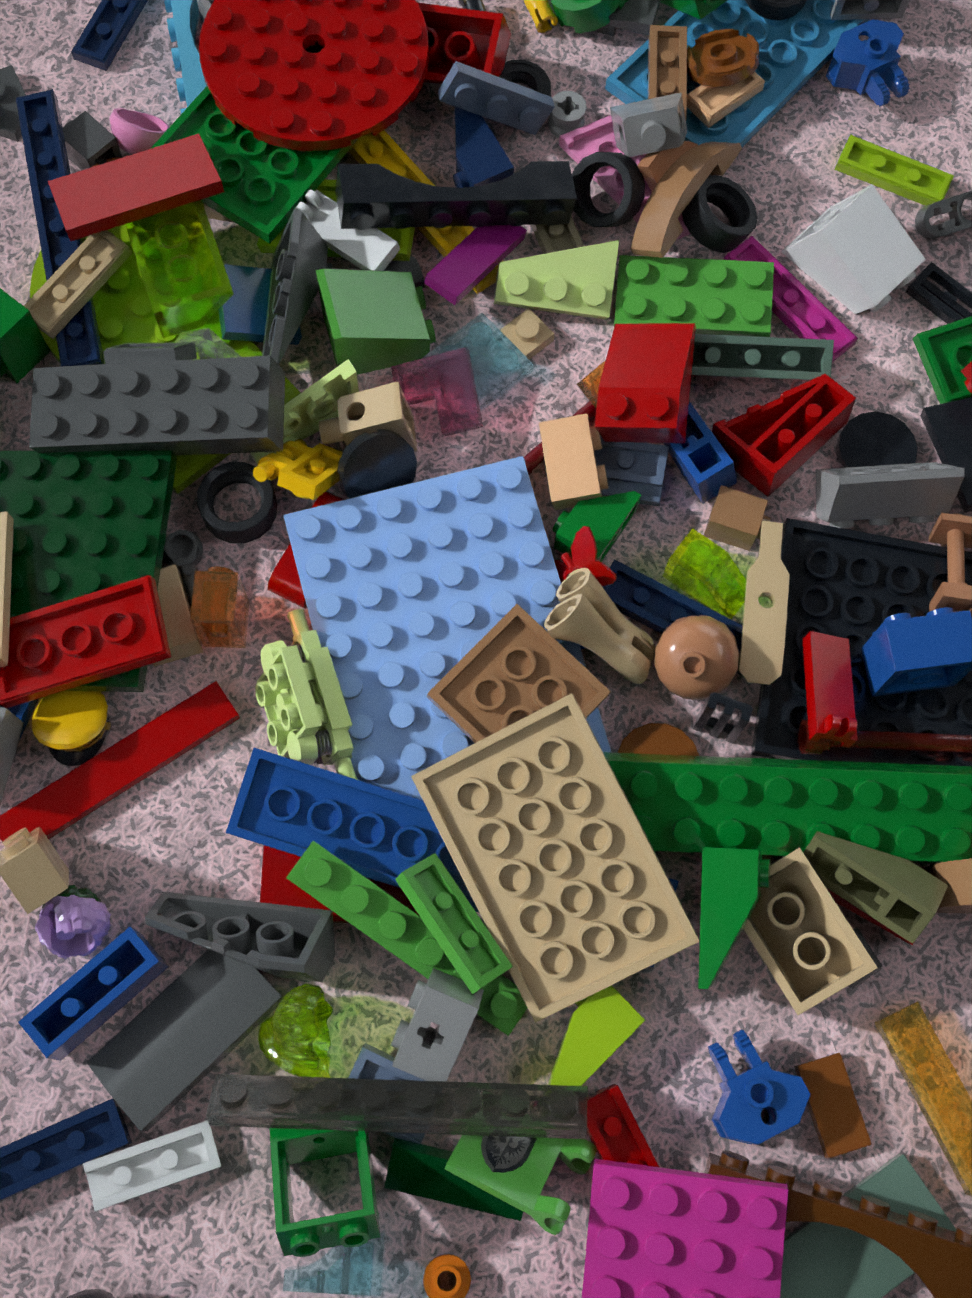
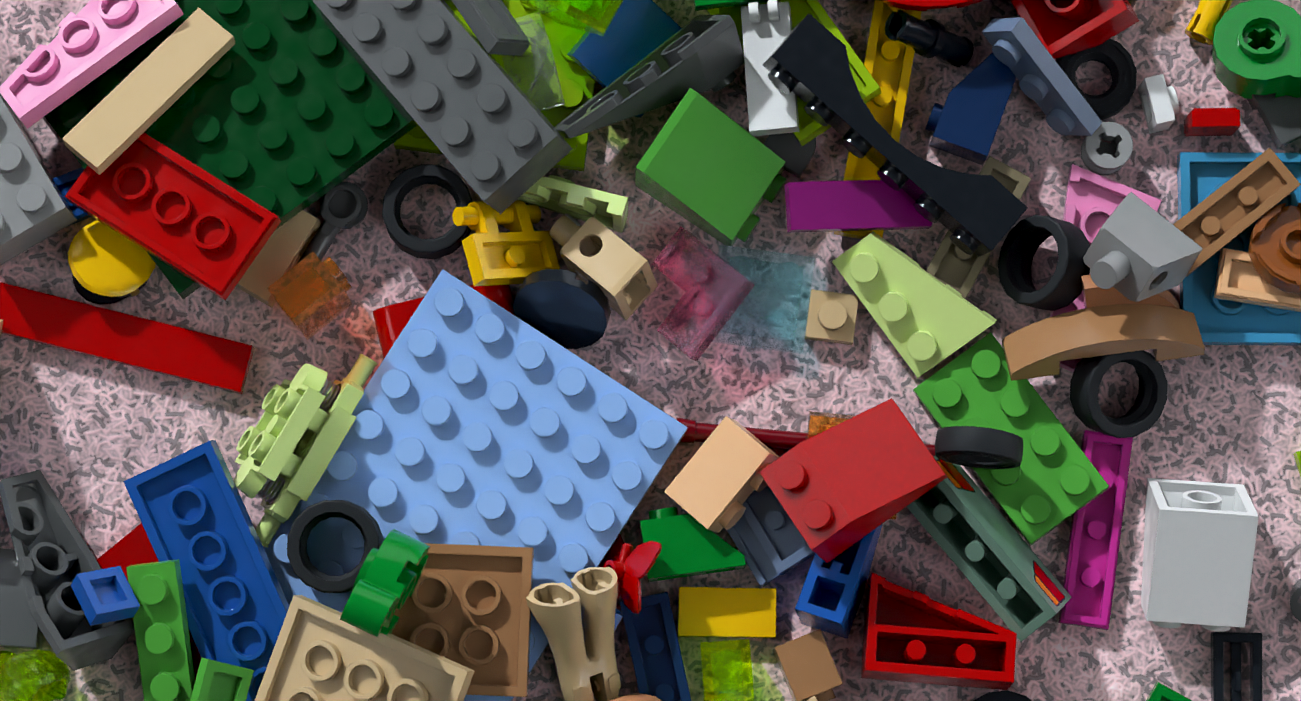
camera: 50 degrees right, 10 degrees up
none -> blue plate [71,566,140,626]
none -> black tyre [287,500,384,593]
none -> green piece [340,529,430,637]
none -> yellow tile [678,587,776,638]
none -> black pin [884,9,974,67]
none -> black tyre [935,426,1023,469]
none -> white plate [1138,74,1179,133]
none -> red tile [1184,108,1241,136]

